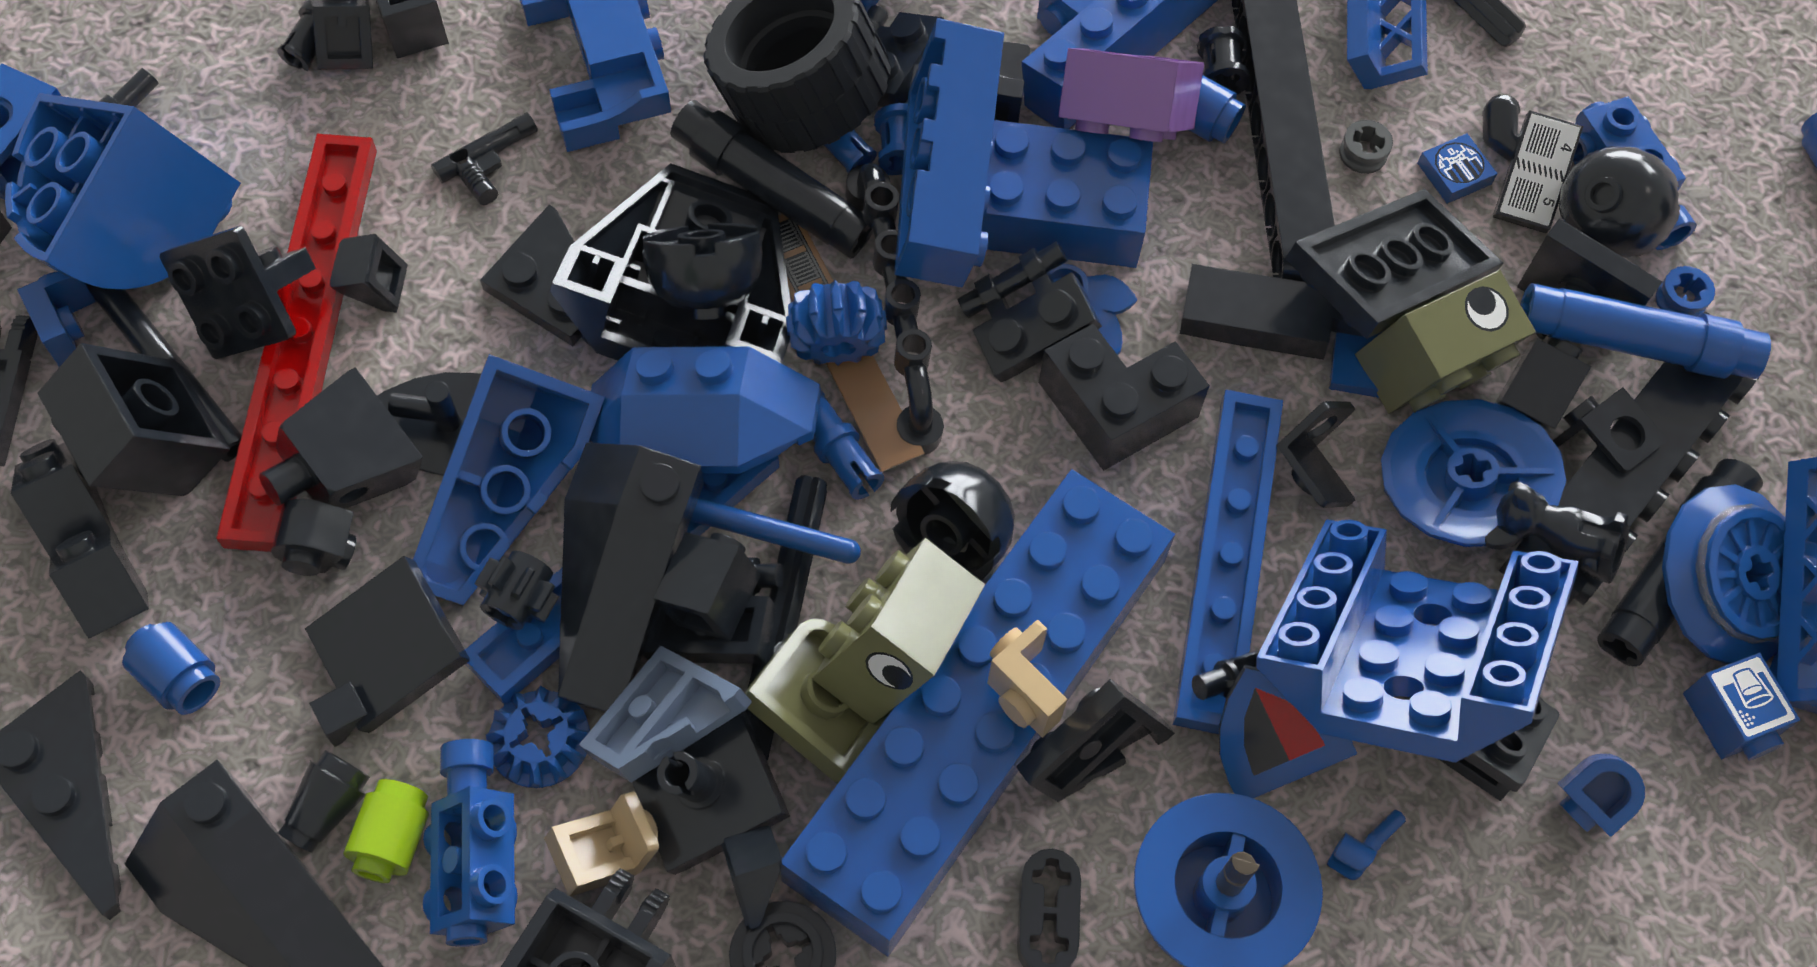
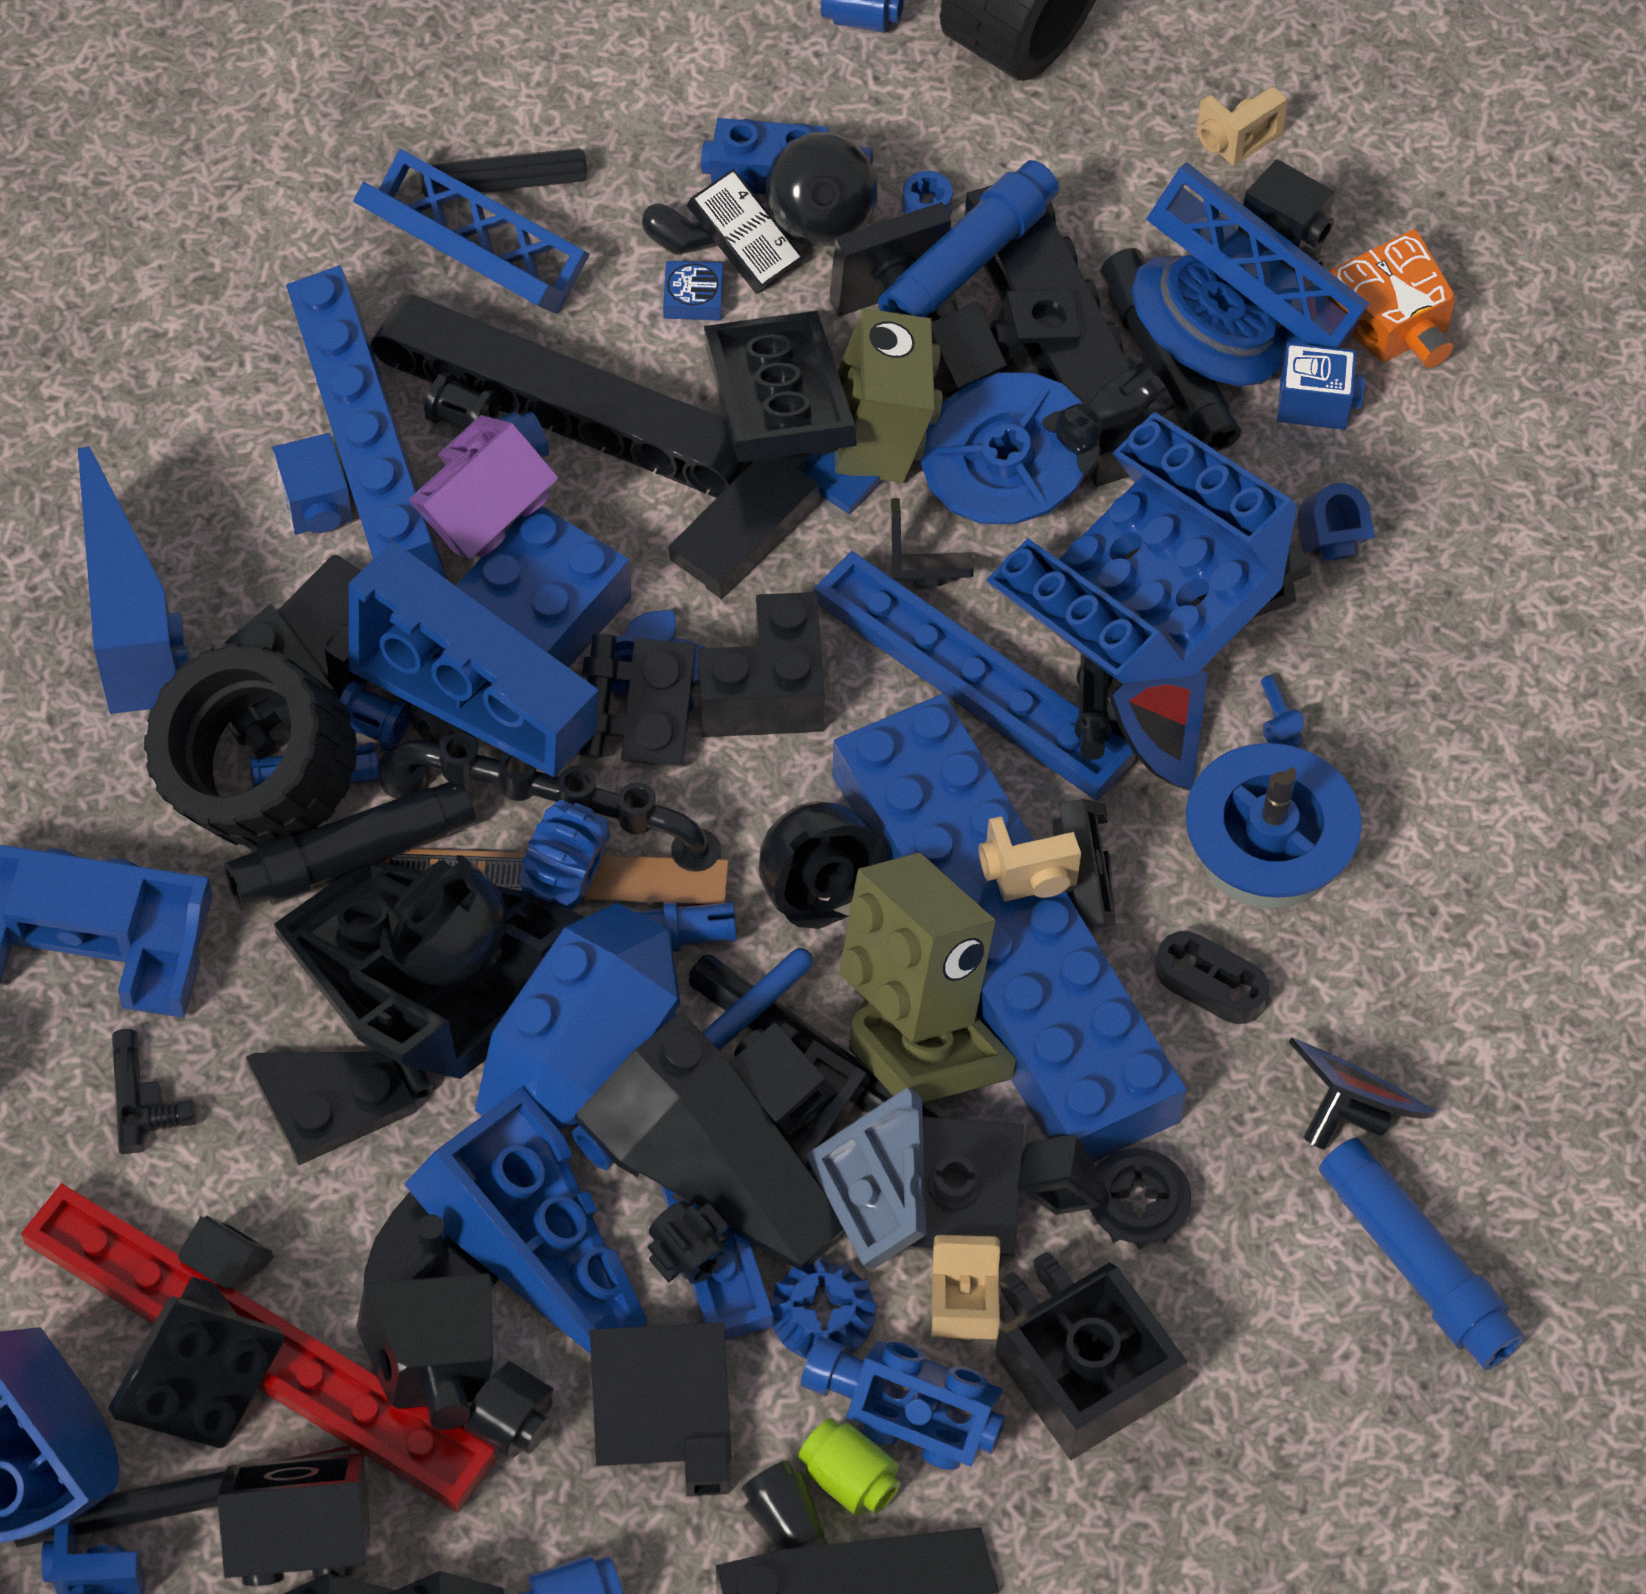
camera: 60 degrees left, 5 degrees down
dark grey bush [1339,120,1393,174] -> none

